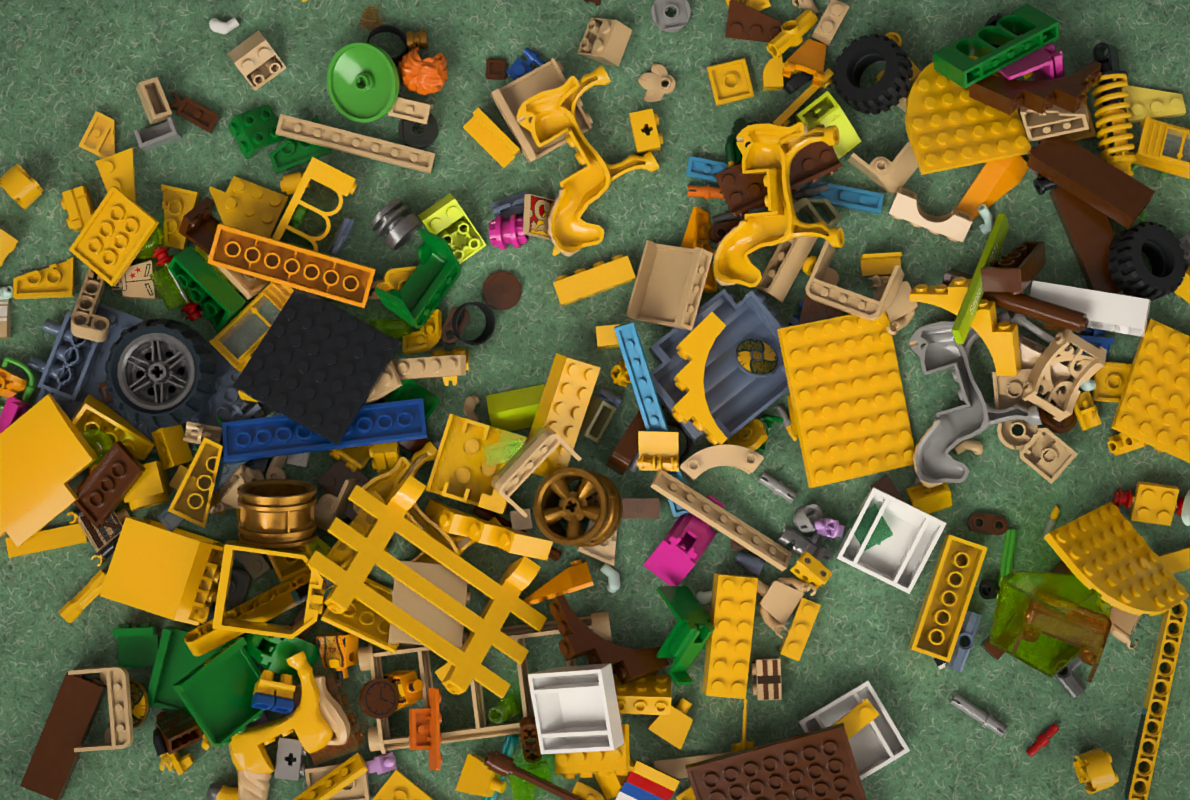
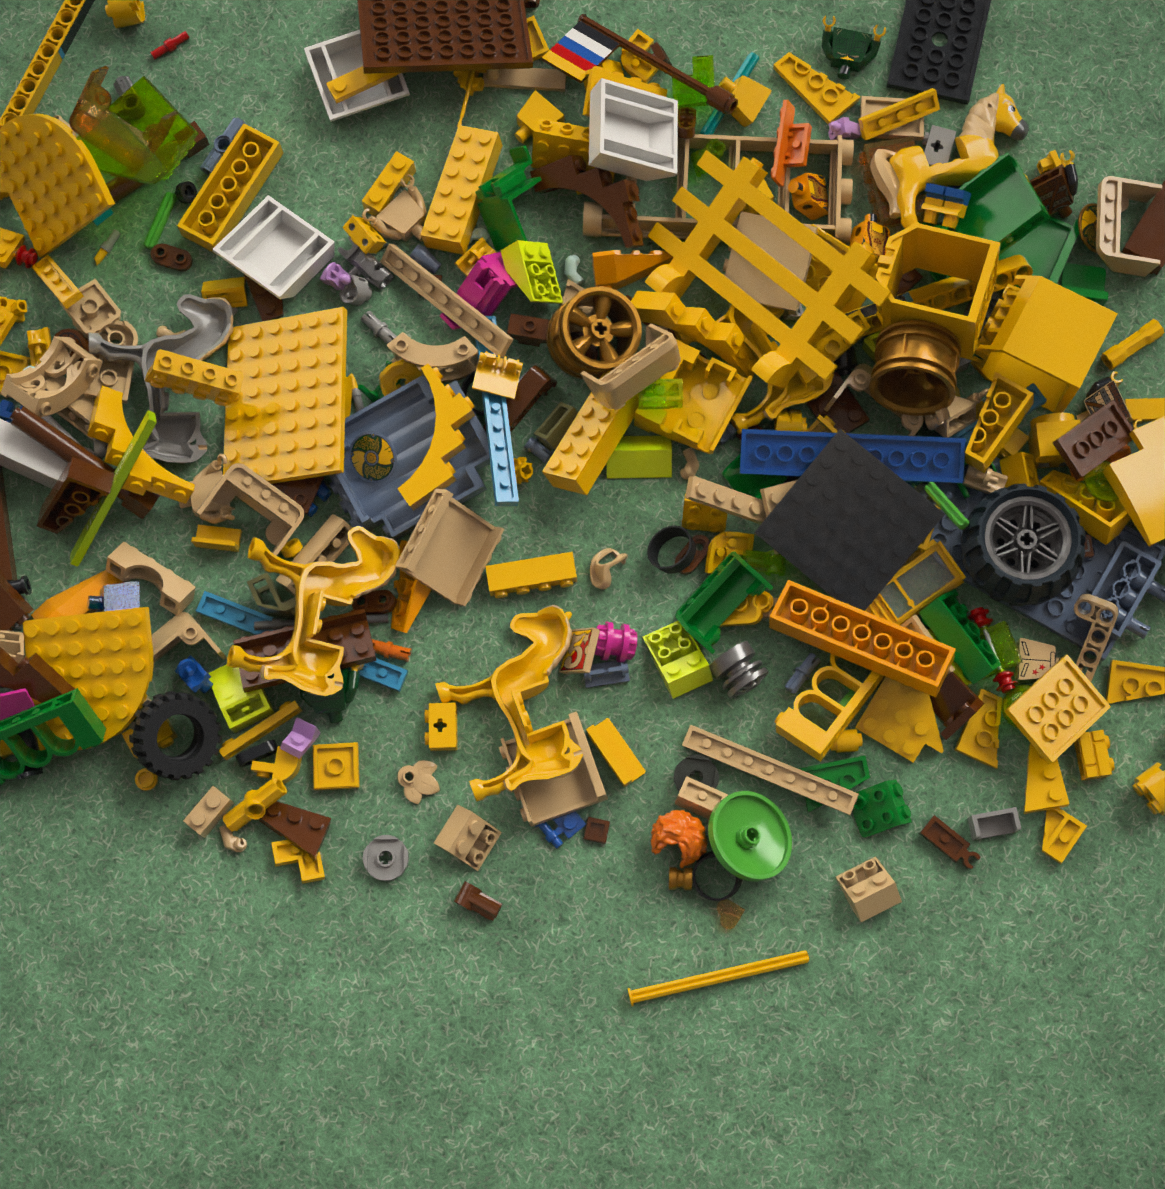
camera: 170 degrees left, 10 degrees down
tan piece [136,77,172,125] -> none
white arm [209,17,239,35] -> none
reddish brown tile [359,678,399,719] -> none
reddish brown tile [482,271,522,311] -> none
yellow brick [596,324,620,350] -> none
brick [751,658,782,700] -> none
light orange flag [782,39,827,88] -> none
clear green piece [846,504,893,551] -> none
light grey pin [950,692,1008,737] -> none
light aqua arm [977,204,994,234] -> none
none -> yellow tile [32,255,84,309]
none -> clear blue torso [87,581,140,612]
none -> yellow bracket [145,349,244,406]
none -> blue hips [175,655,213,694]
none -> lavender slope [280,717,320,759]
none -> yellow hips [454,237,497,277]
none -> neon yellow slope [501,240,563,304]
none -> tan piece [590,548,628,590]
none -> bright green axle [924,482,969,530]

